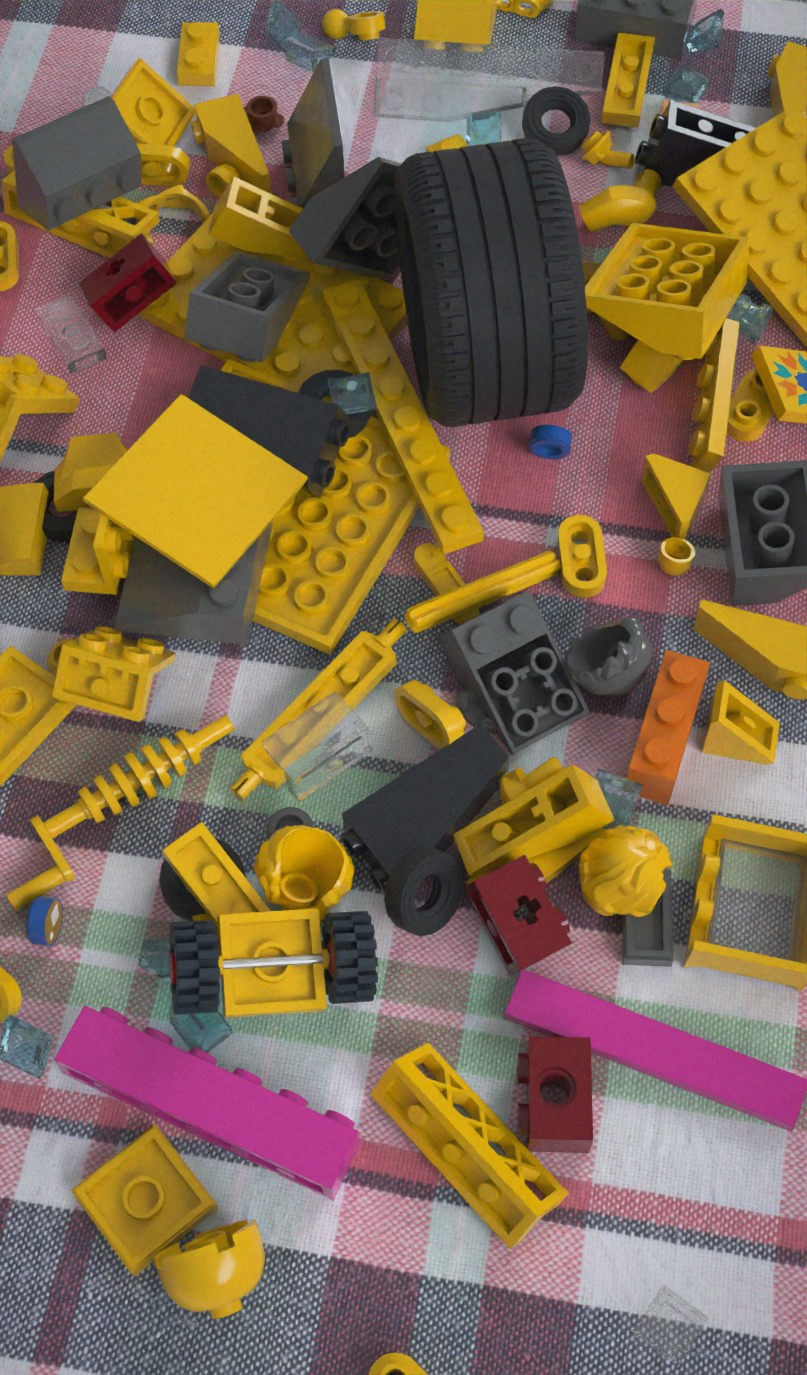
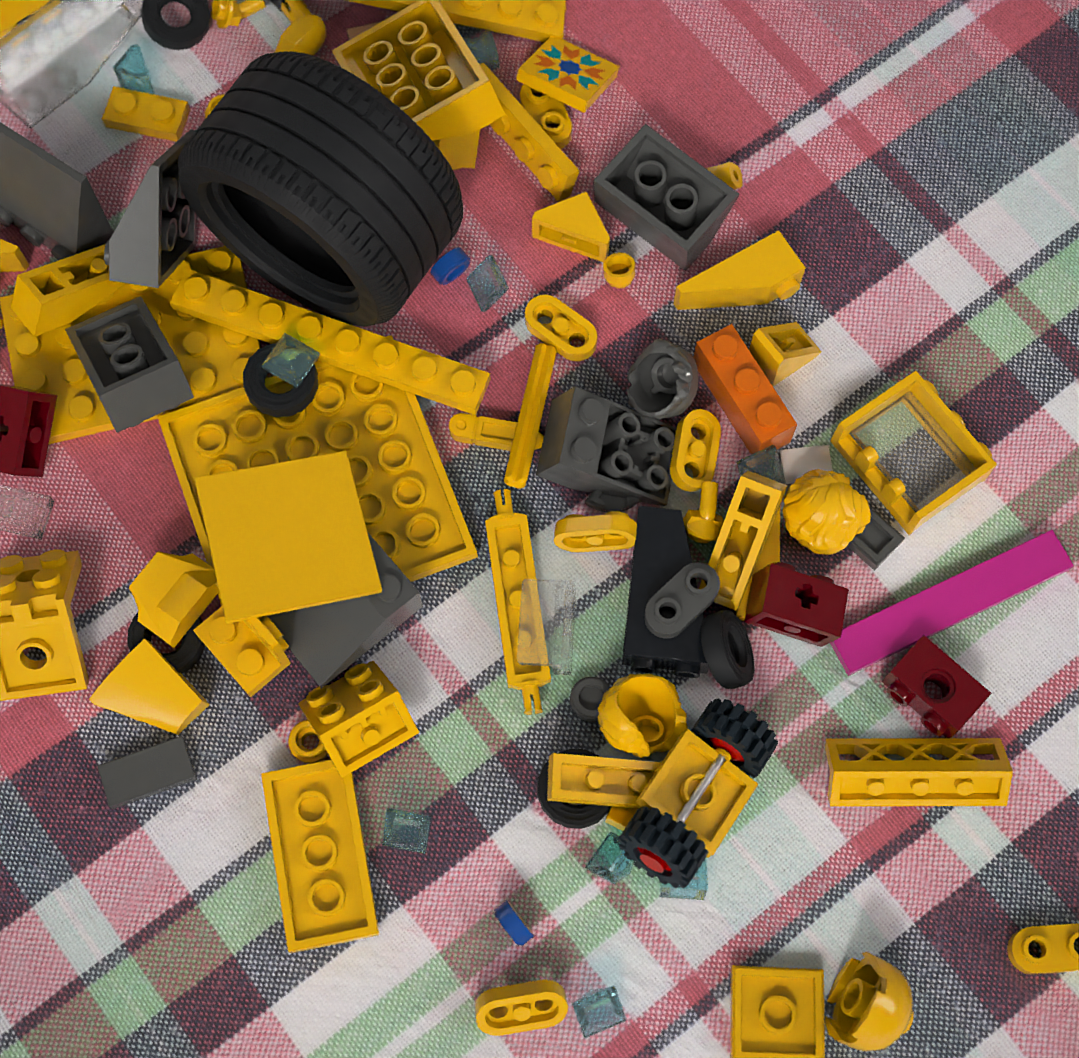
camera: 50 degrees left, 10 degrees up
yellow piece [6,714,235,911] -> none
dark pink brick [54,1005,360,1201] -> none
black slope [188,365,351,499] -> none
none -> clear light blue slope [382,808,431,854]
none -> clear light blue slope [466,255,509,312]
none -> dark grey plate [644,563,720,638]
none -> yellow plate [670,409,721,492]
none -> white sticker [780,445,833,485]

